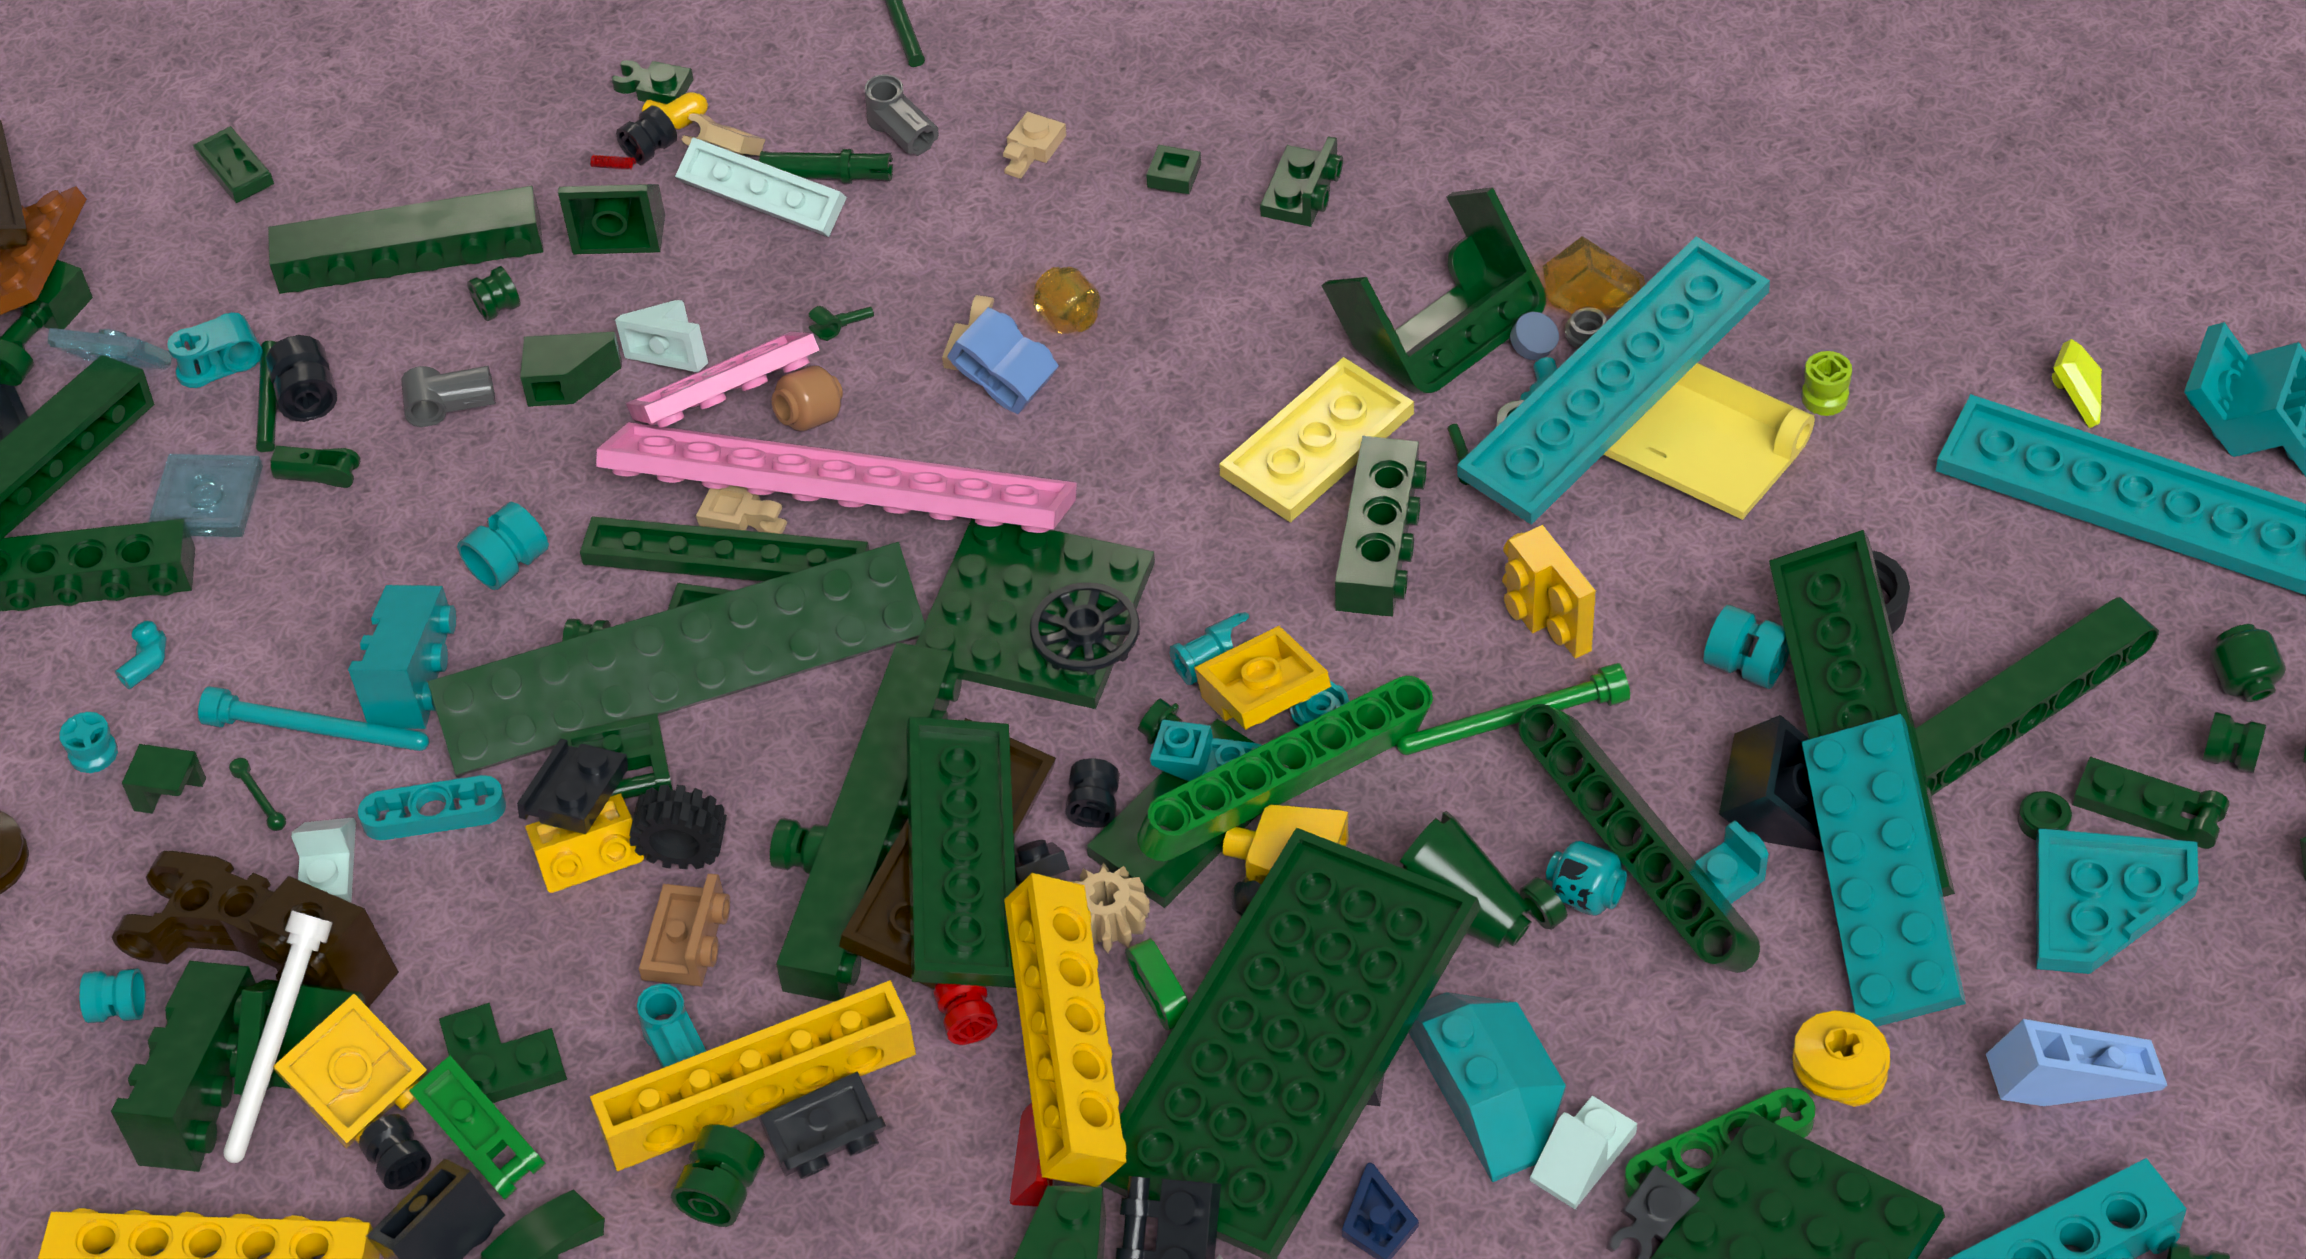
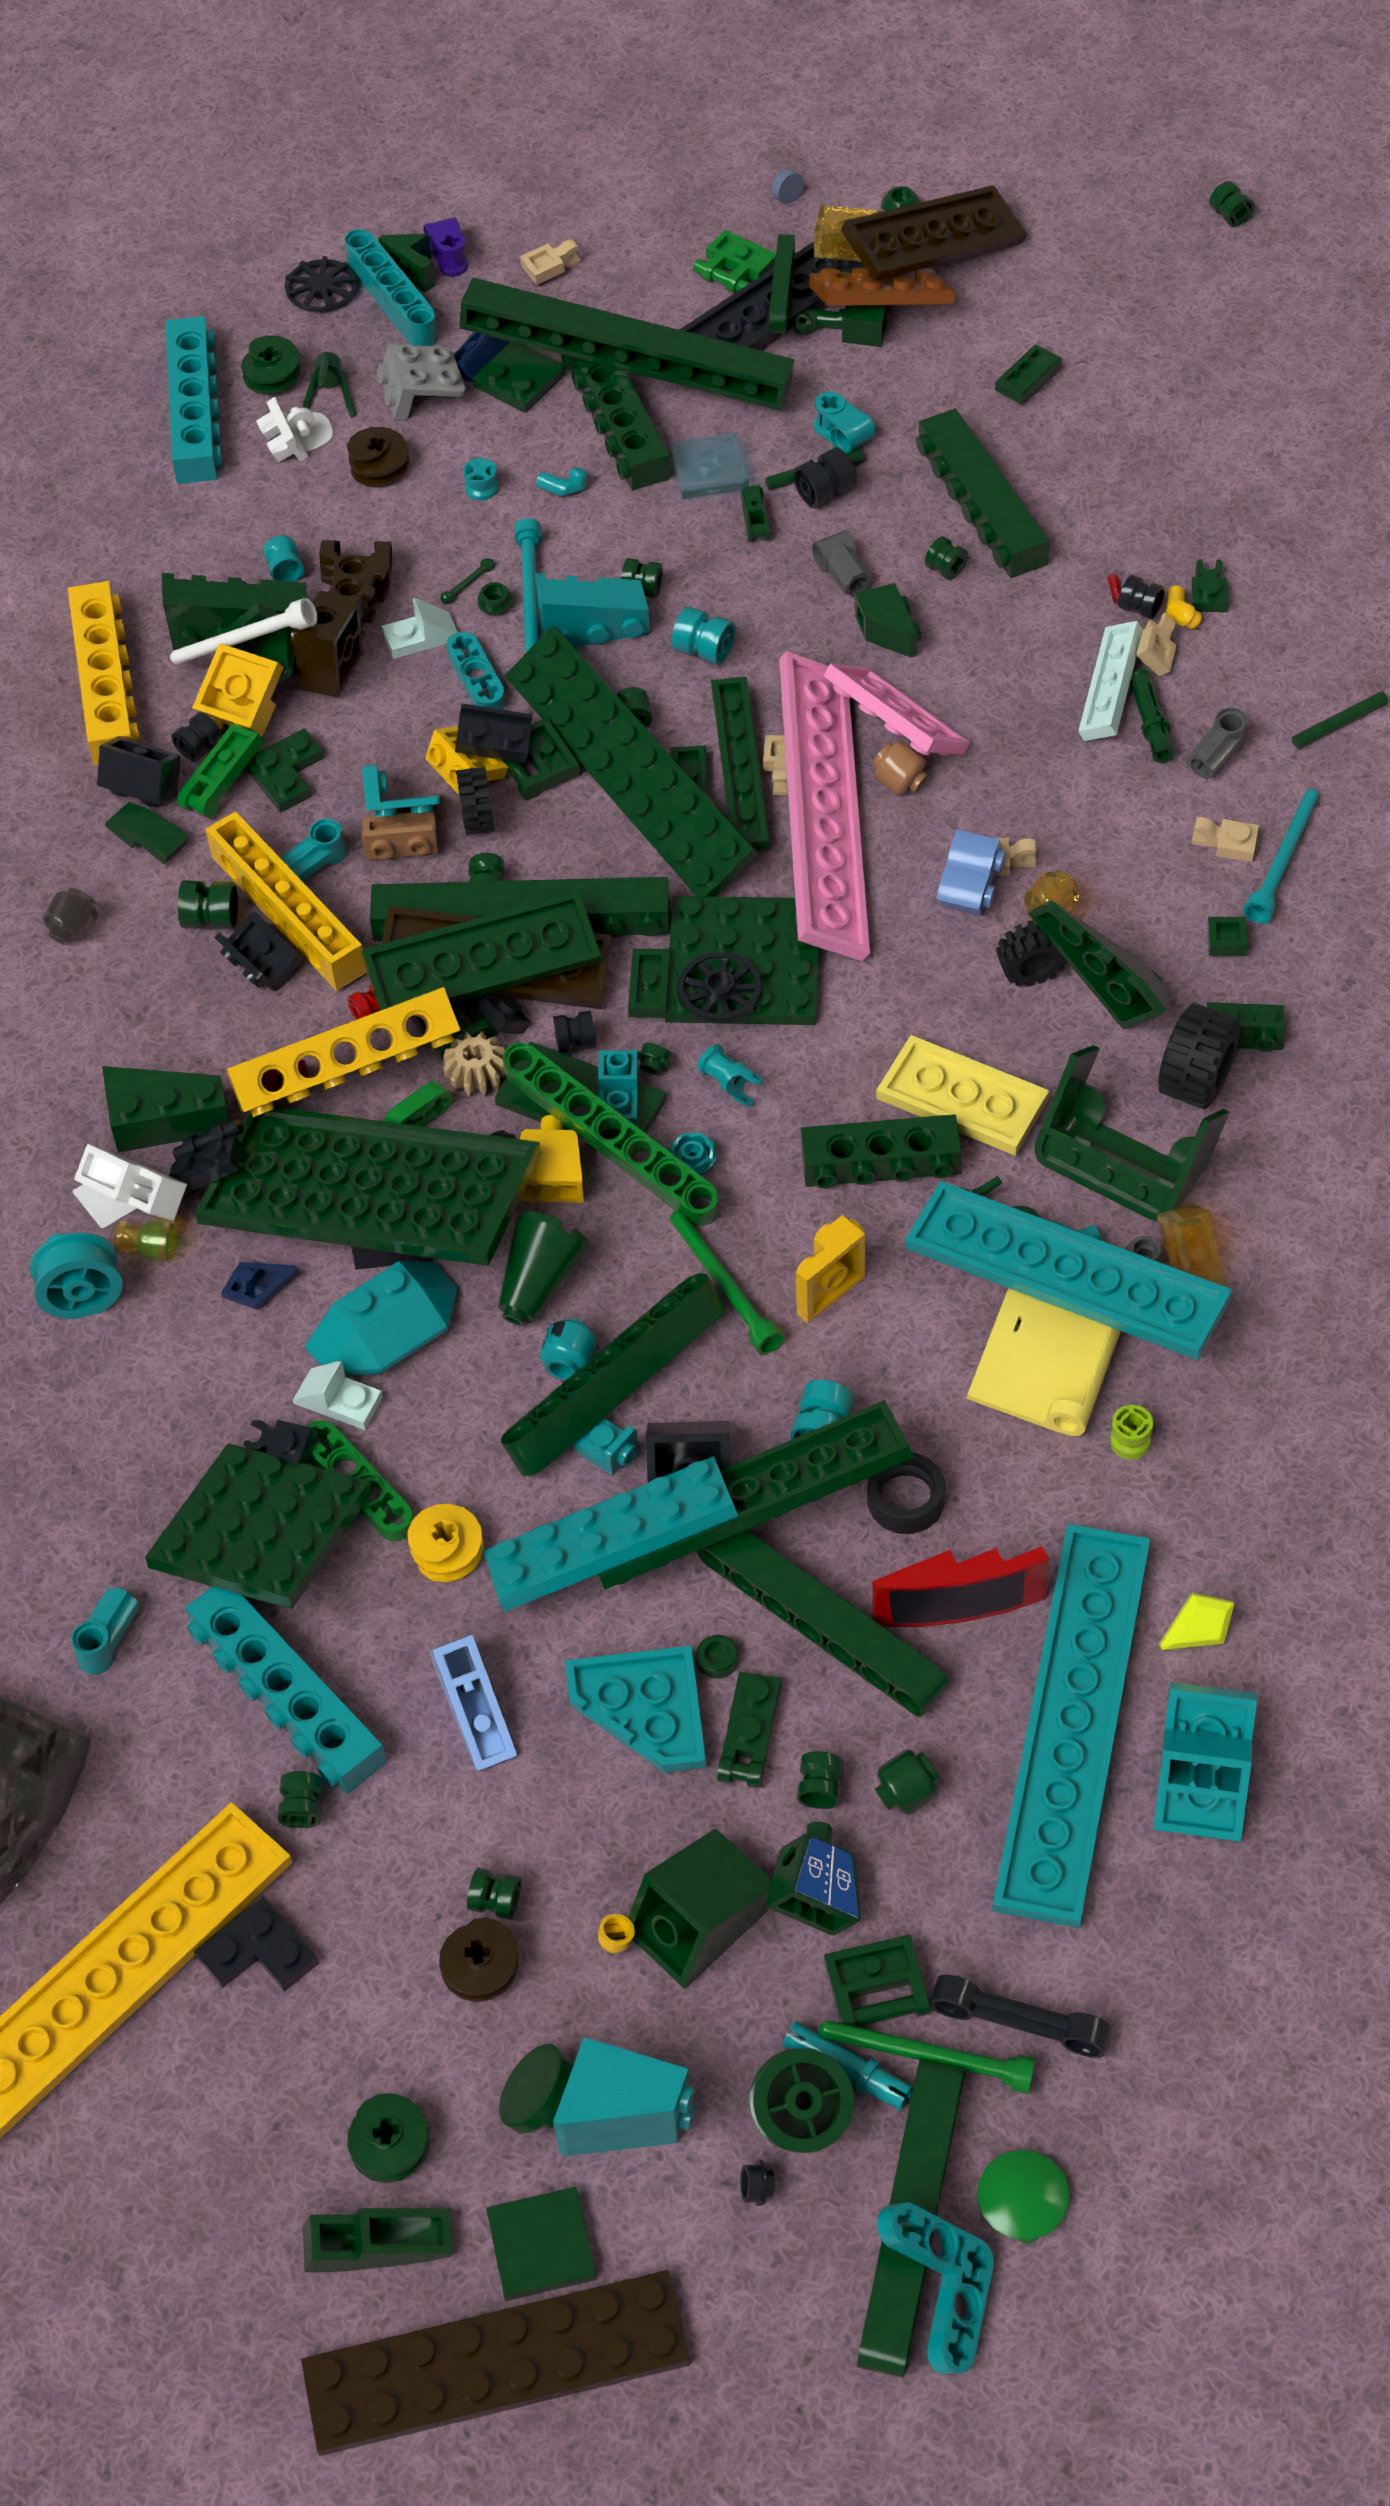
camera: 75 degrees right, 5 degrees up
clear light blue plate [47,328,172,370] -> none
dark green panel [122,744,206,814] -> none
dark green slope [558,184,665,255] -> none
light aqua slope [615,300,708,372] -> none
dark green hand [809,306,874,341] -> none
yellow plate [1194,626,1331,730] -> none
sand blue tile [1510,312,1559,360] -> none
dark green tile [1519,877,1568,930] -> none
none -> teal bracket [362,763,441,817]
none -> dark green plate [477,582,512,615]
none -> dark green wheel [621,558,663,598]
none -> dark green plate [628,948,670,1018]
none -> slope [872,1546,1049,1627]
none -> black tyre [996,920,1068,987]
none -> dark green wedge [1028,900,1170,1029]
none -> black tyre [1158,1003,1240,1110]
none -> teal piece [1243,789,1319,924]

